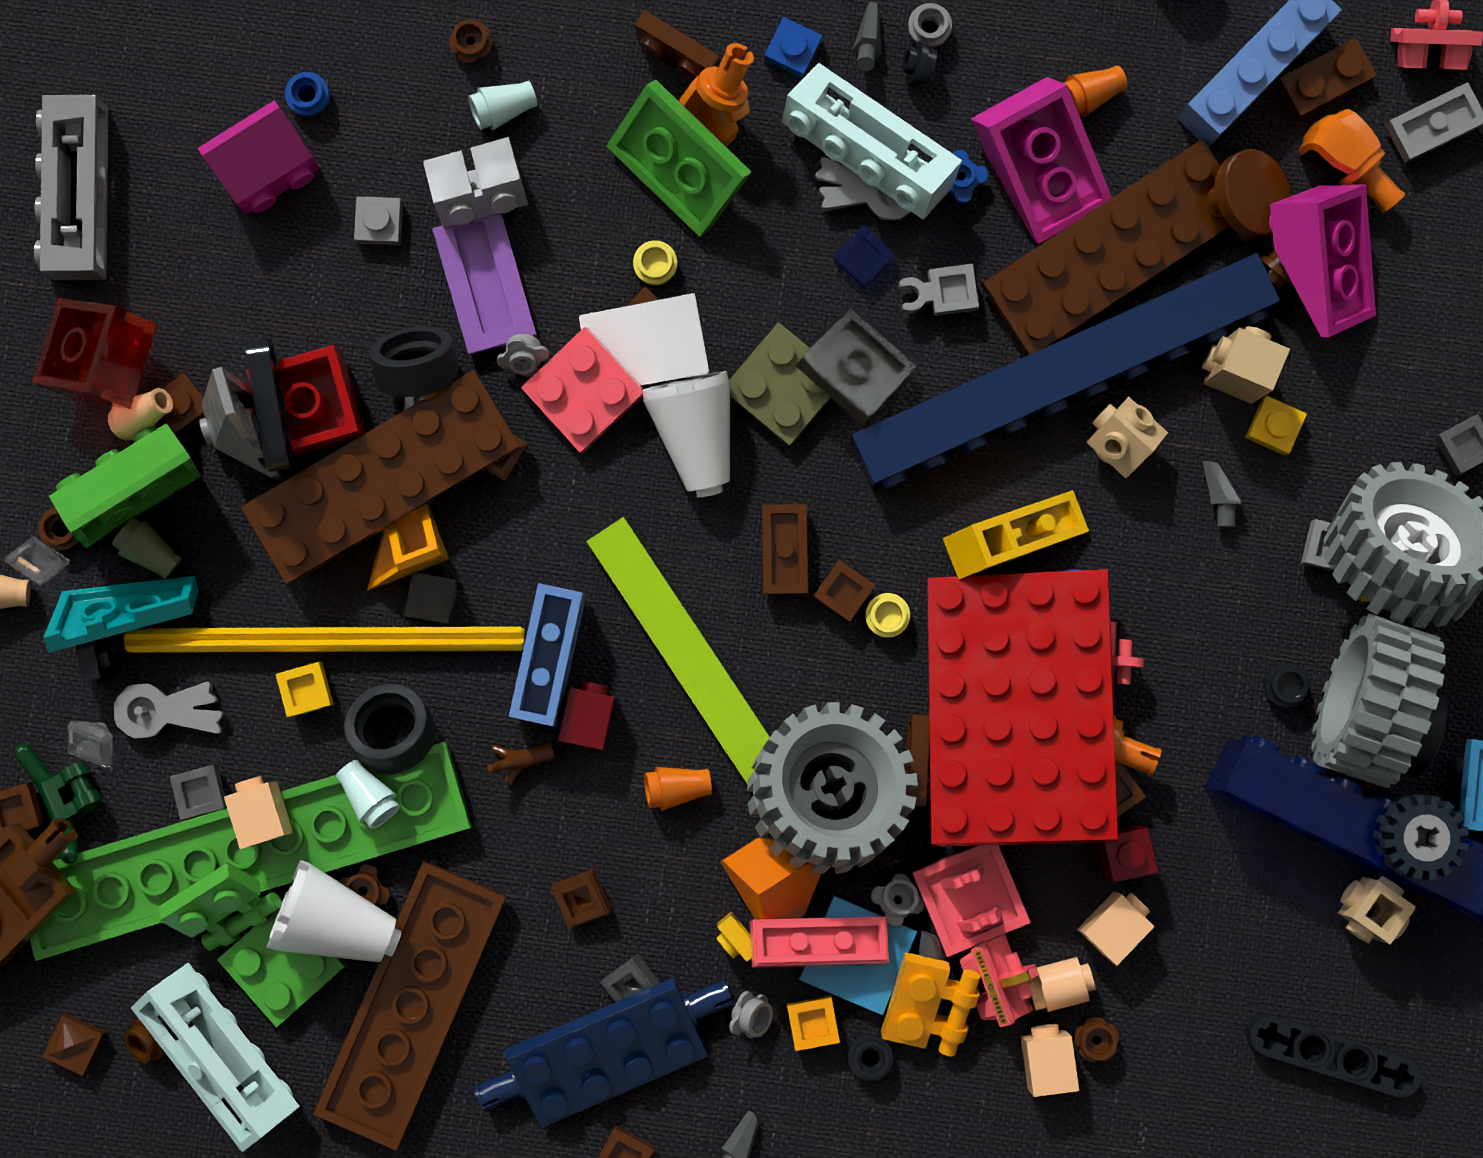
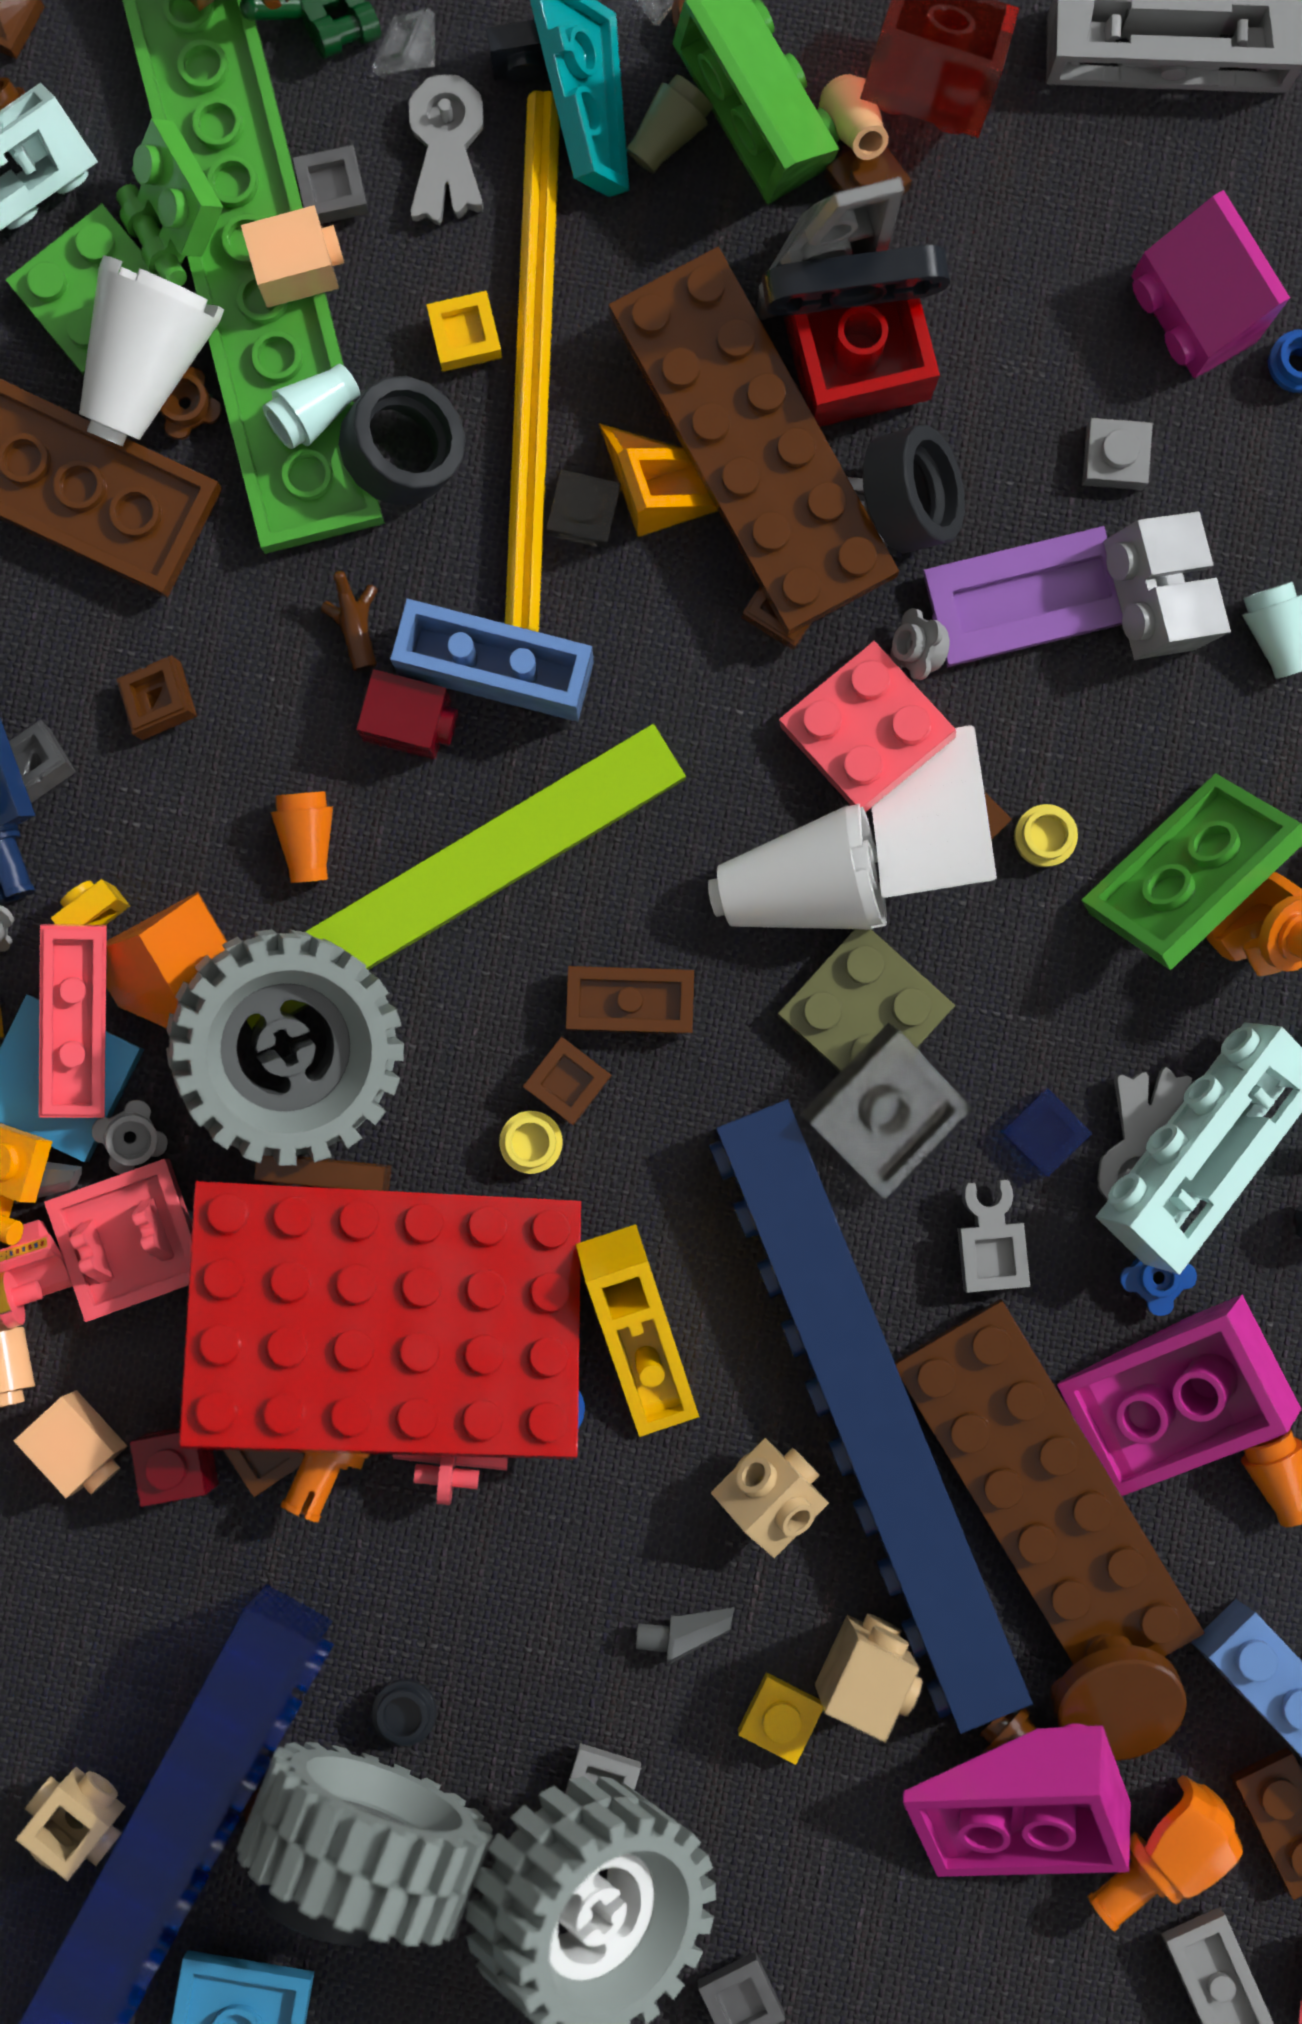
camera: 90 degrees right, 0 degrees up
black wheel [1374,794,1469,881] -> none

